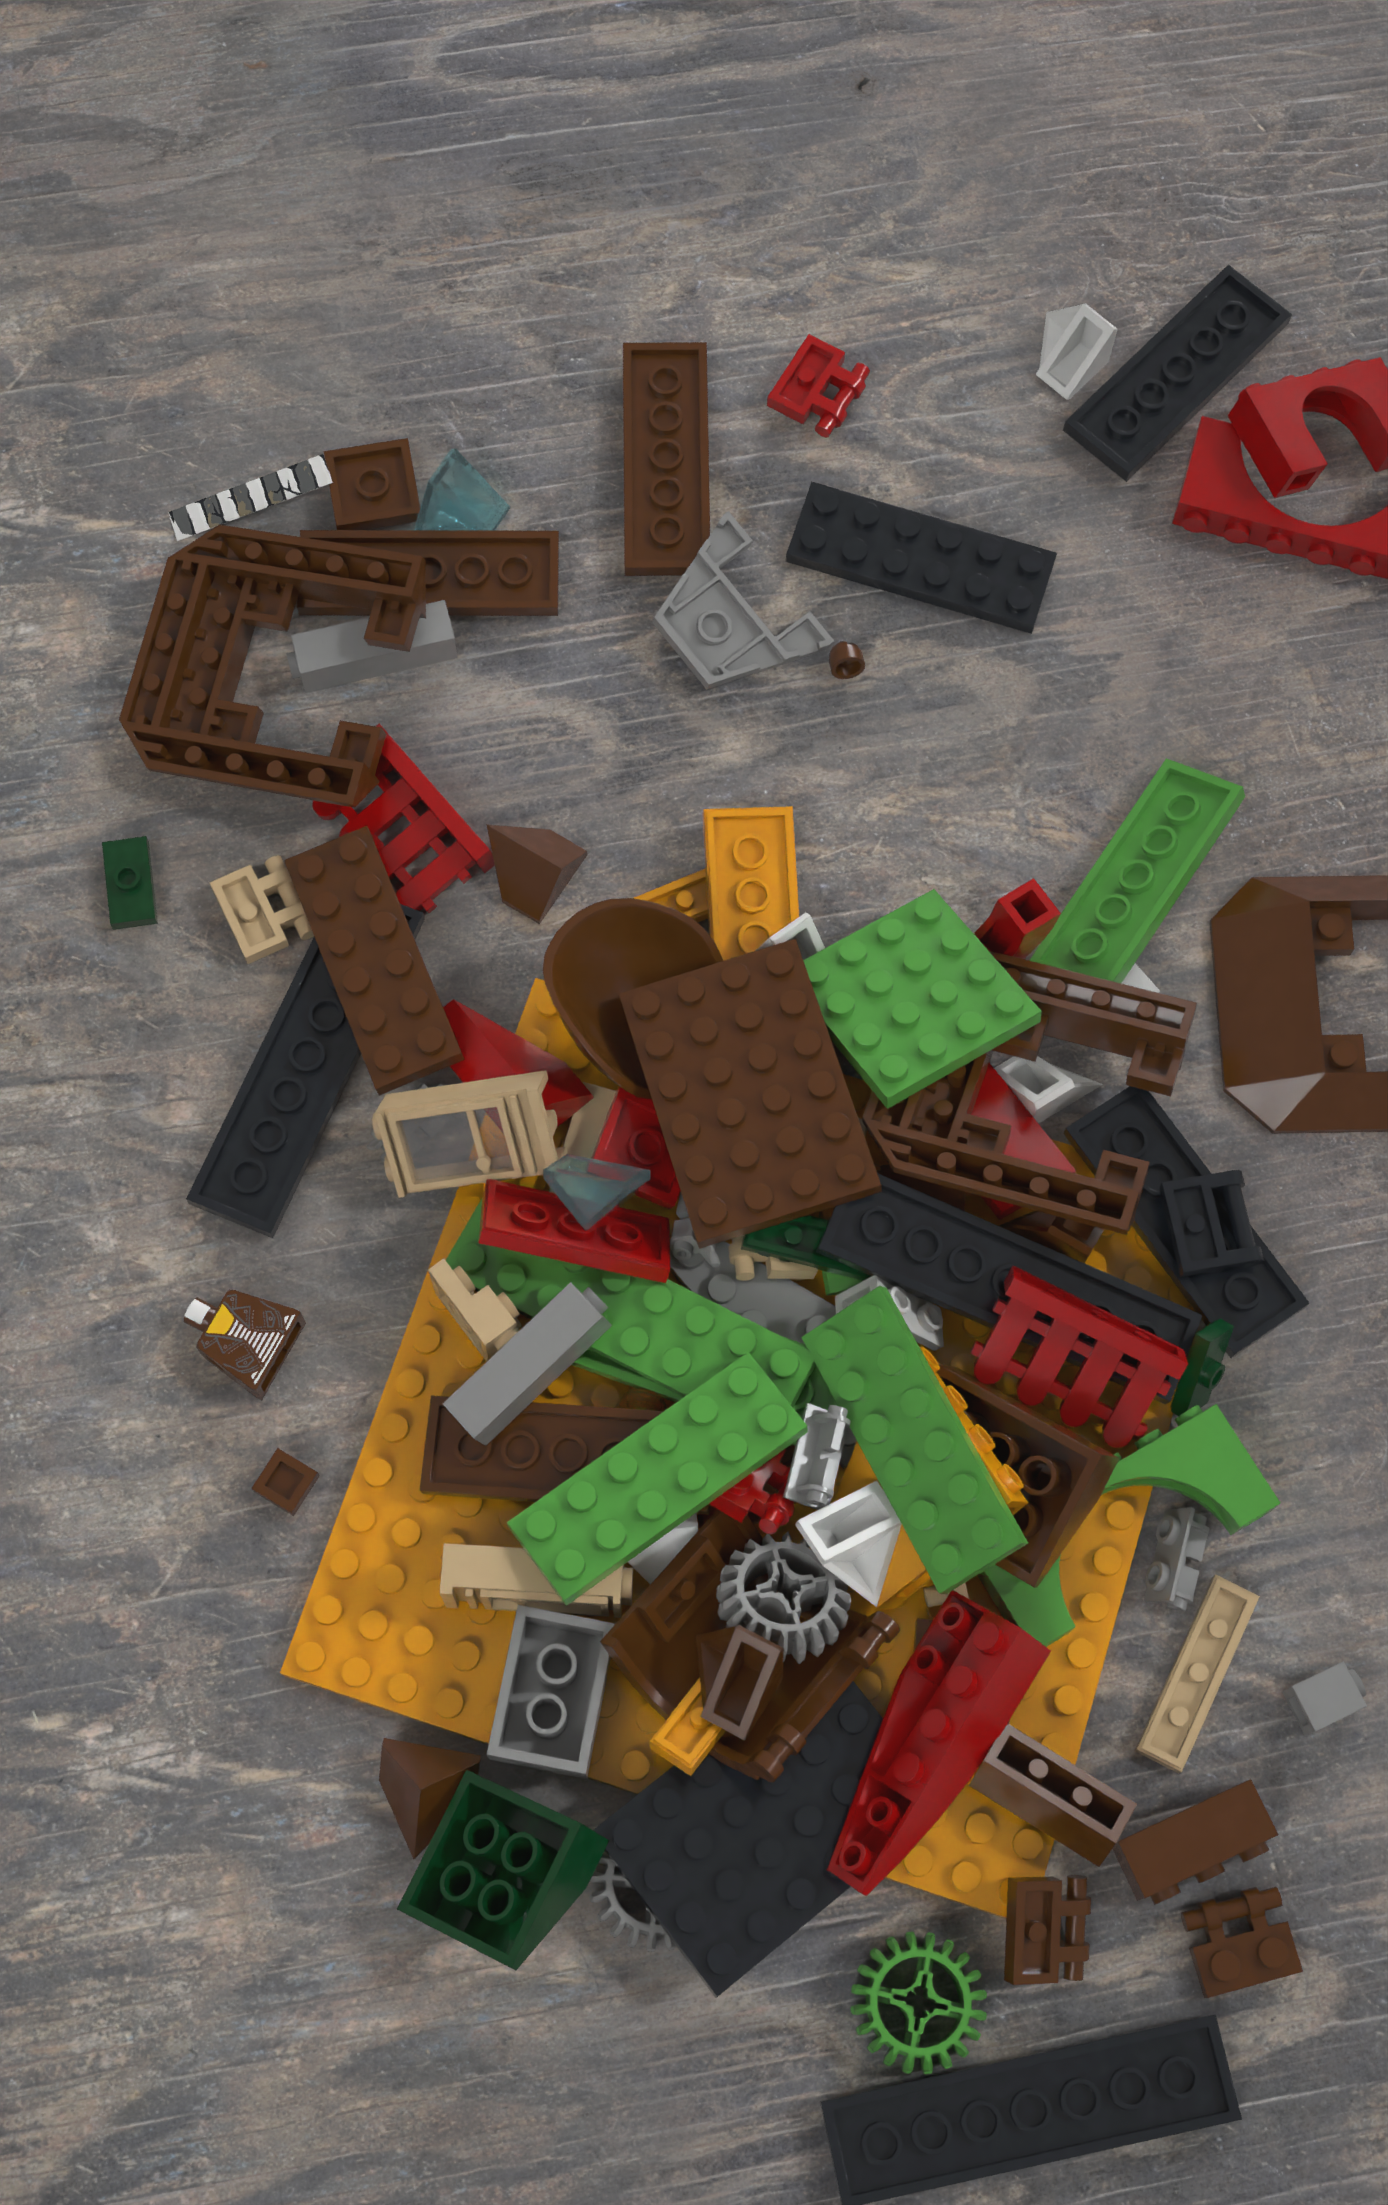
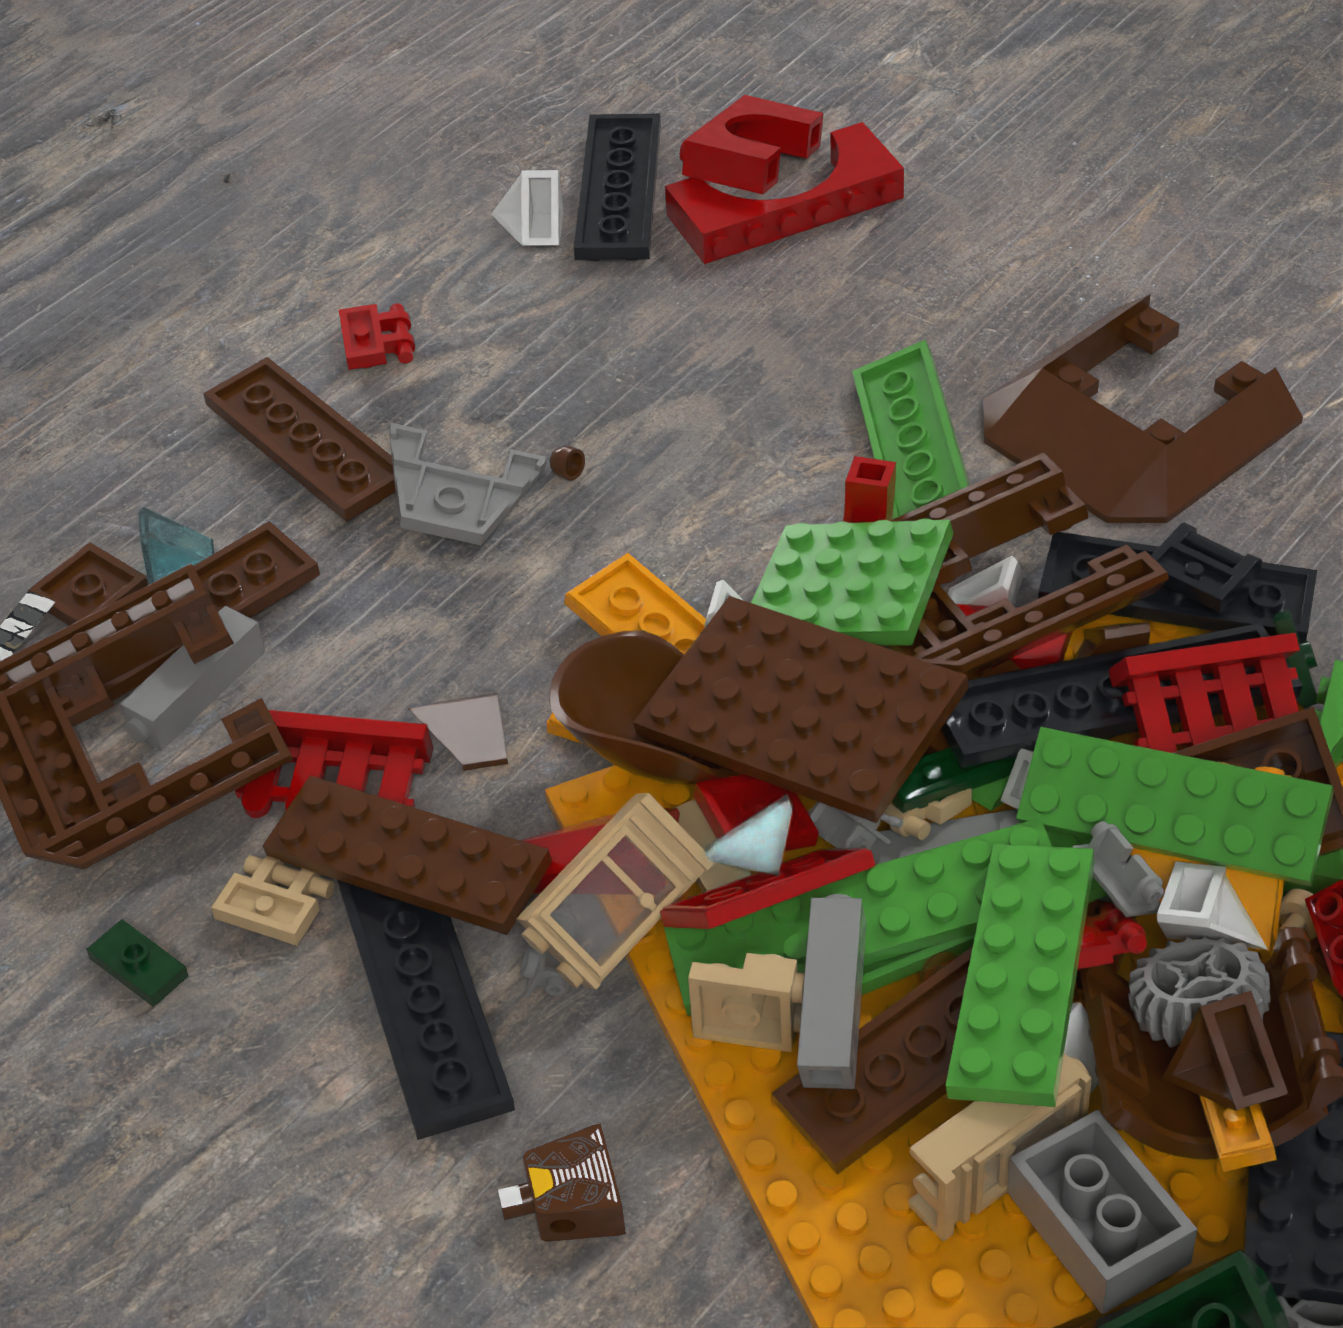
camera: 35 degrees left, 25 degrees down
reddish brown plate [251,1448,320,1516] -> none
black plate [786,482,1057,634] -> none

